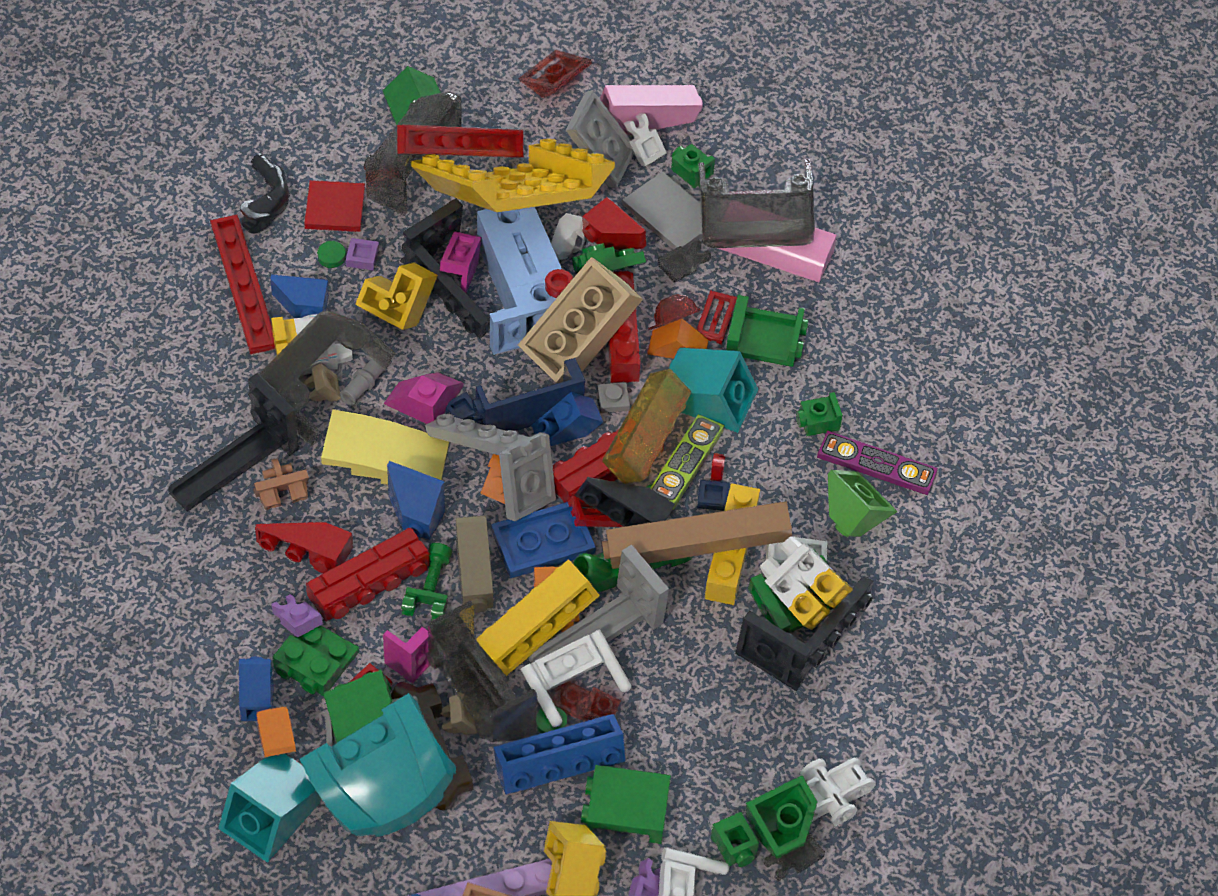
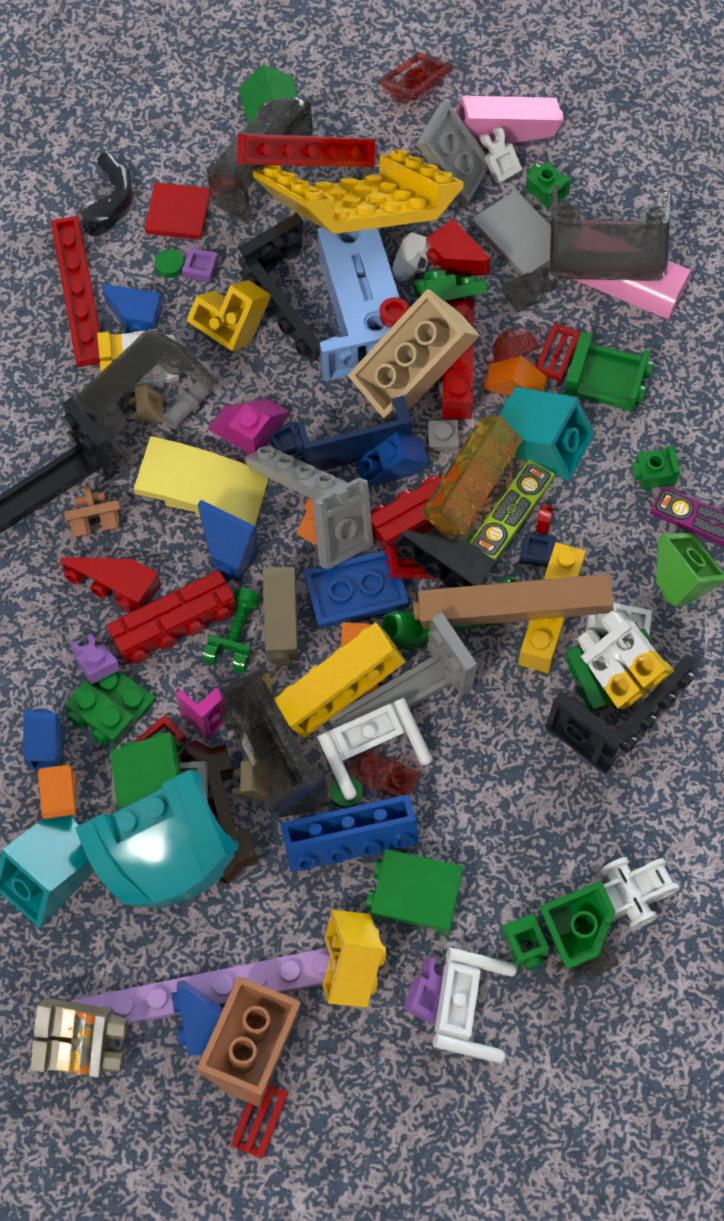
camera: 10 degrees right, 10 degrees up
dark pink panel [440,232,481,293] -> none

